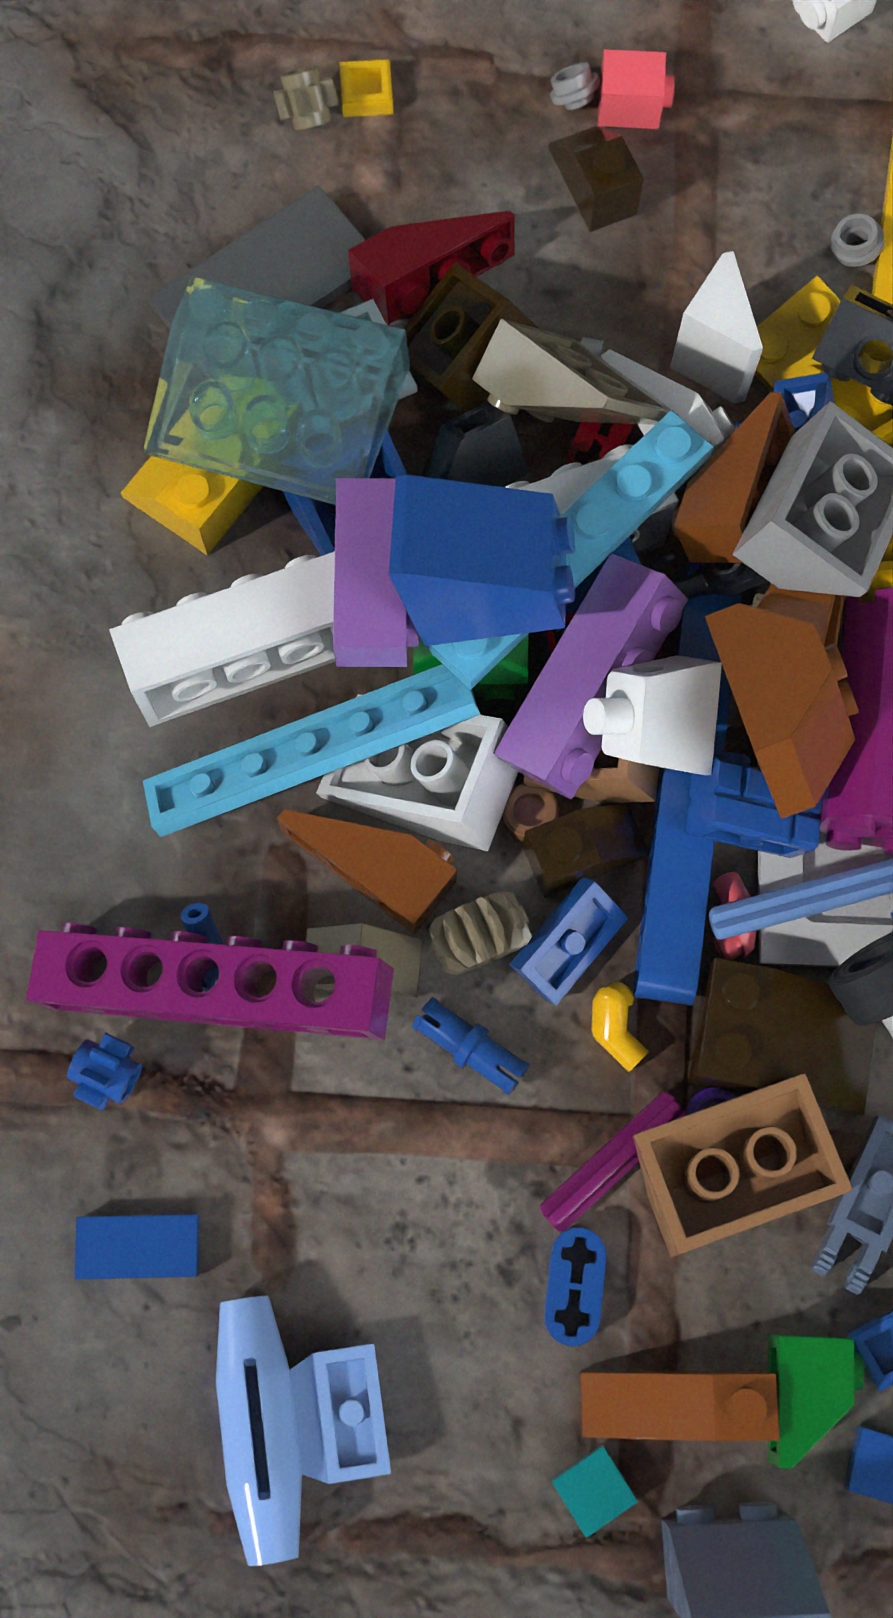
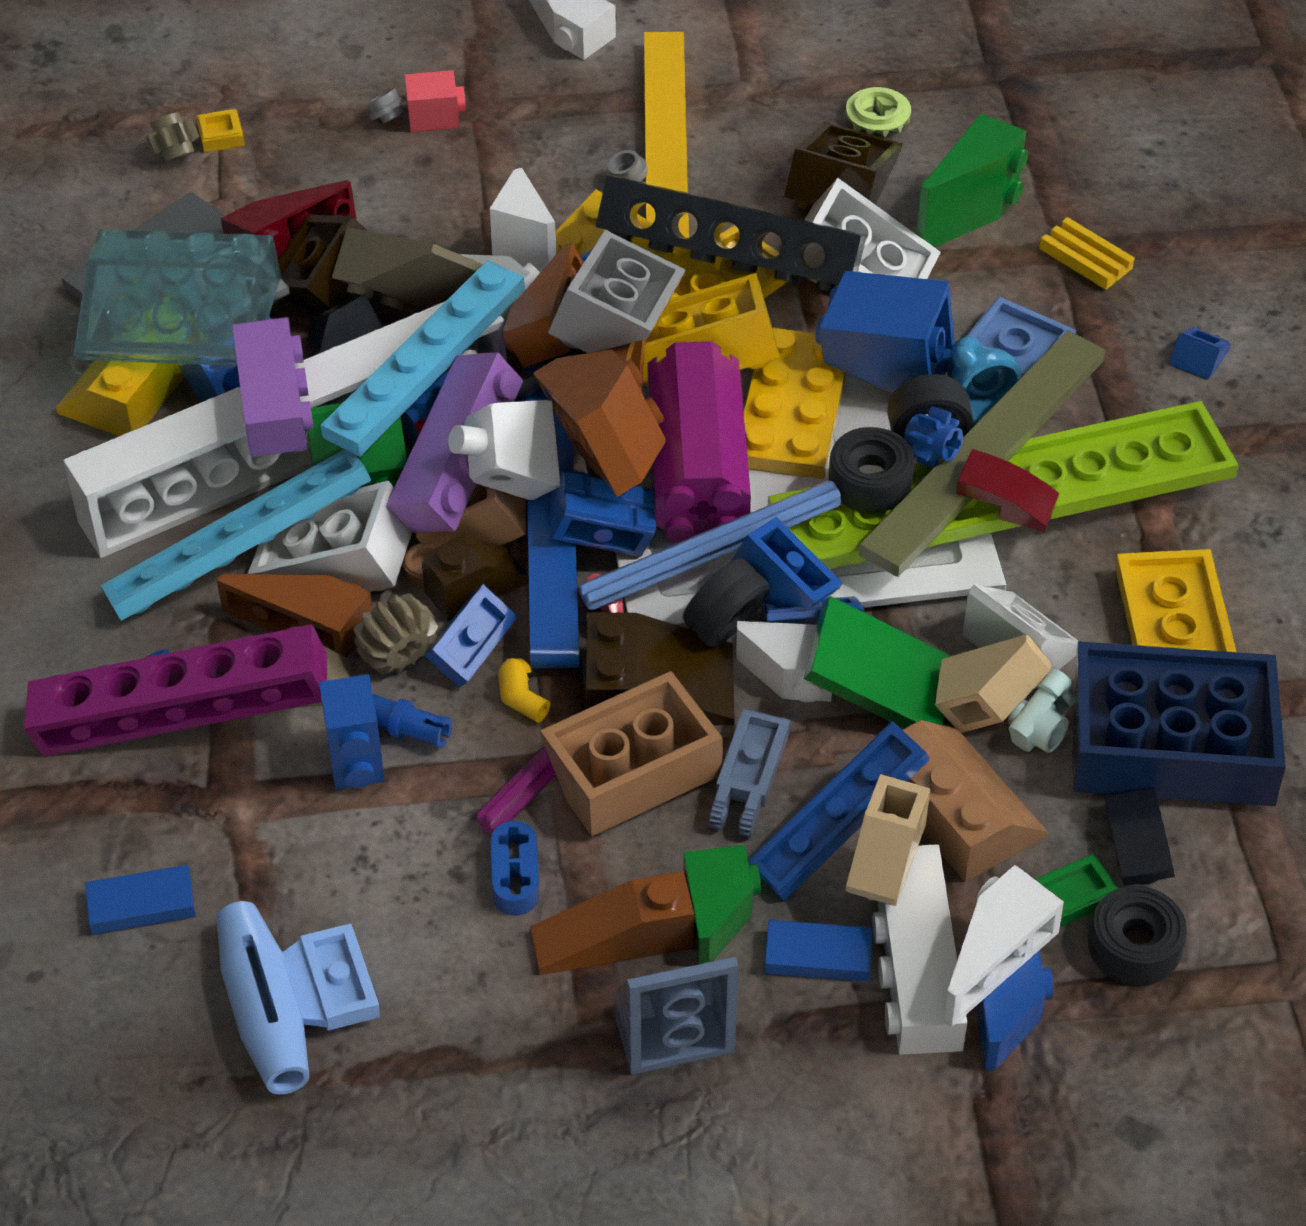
camera: 10 degrees left, 25 degrees down
blue gear [67,1033,142,1111] -> none
blue slope [389,475,575,646] -> none
dark brown slope [549,126,644,232] -> none
teal tile [550,1444,638,1538] -> none
none -> blue brick [319,674,385,790]

